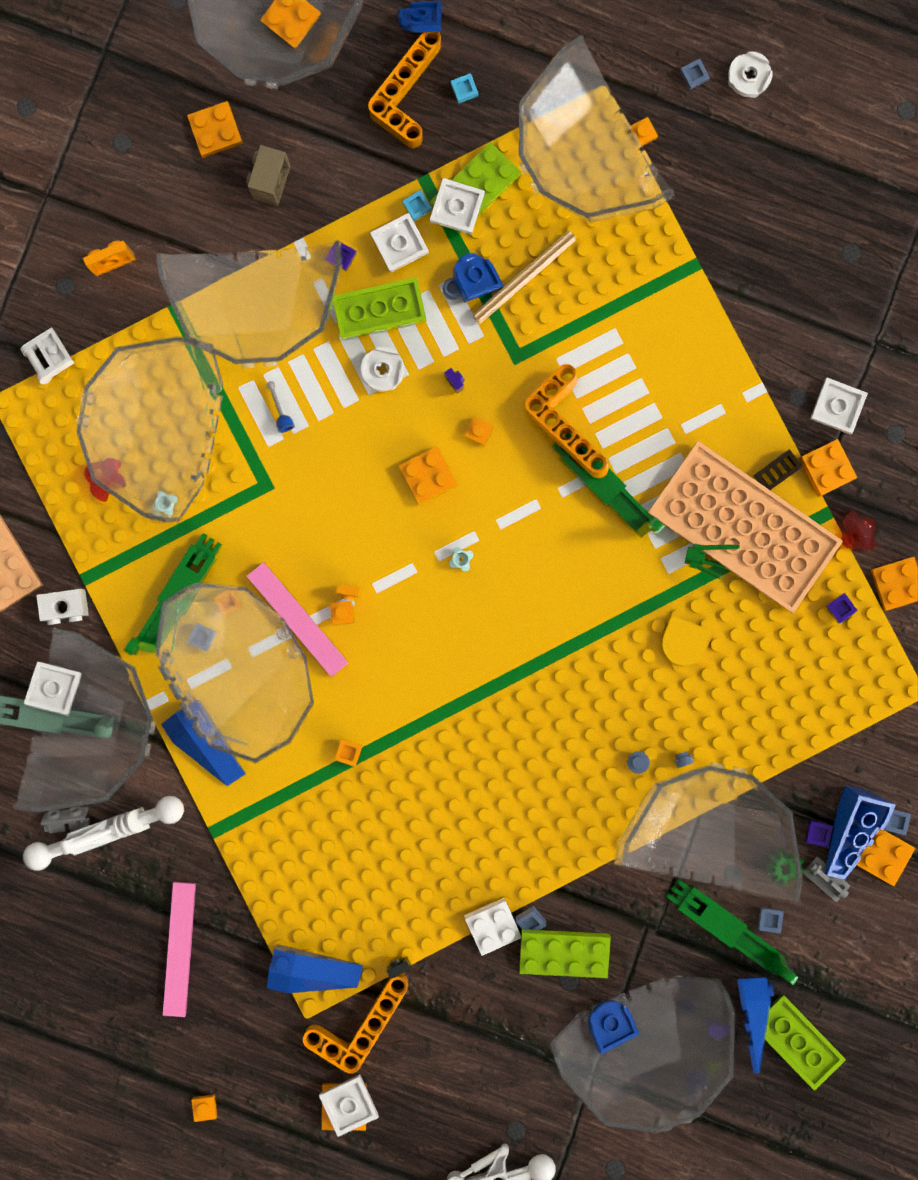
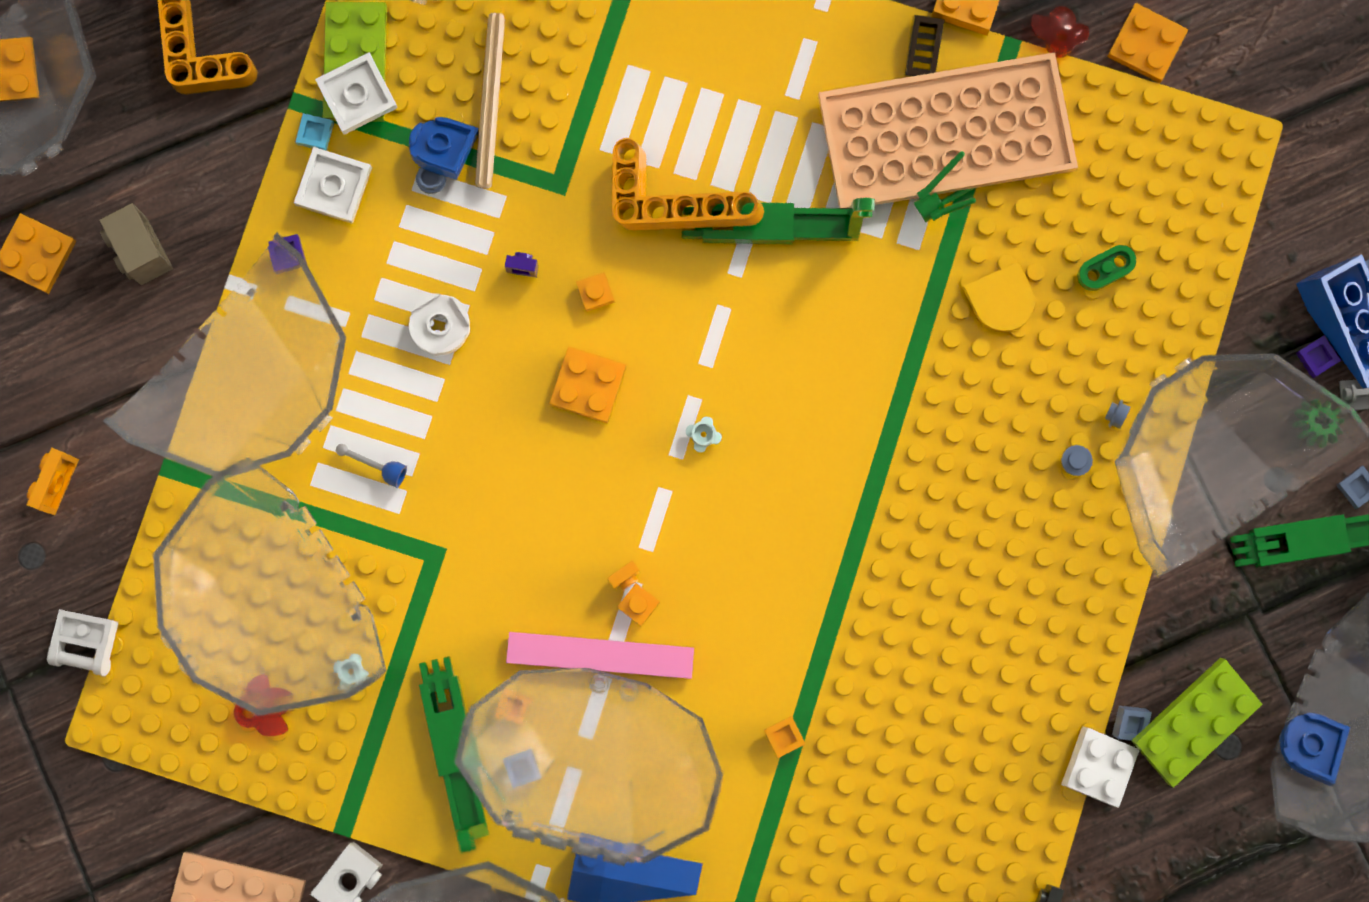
camera: 50 degrees left, 5 degrees down
lime plate [332,277,427,340] -> none
dark purple plate [825,593,858,624] -> none
none -> green plate [1077,245,1136,291]

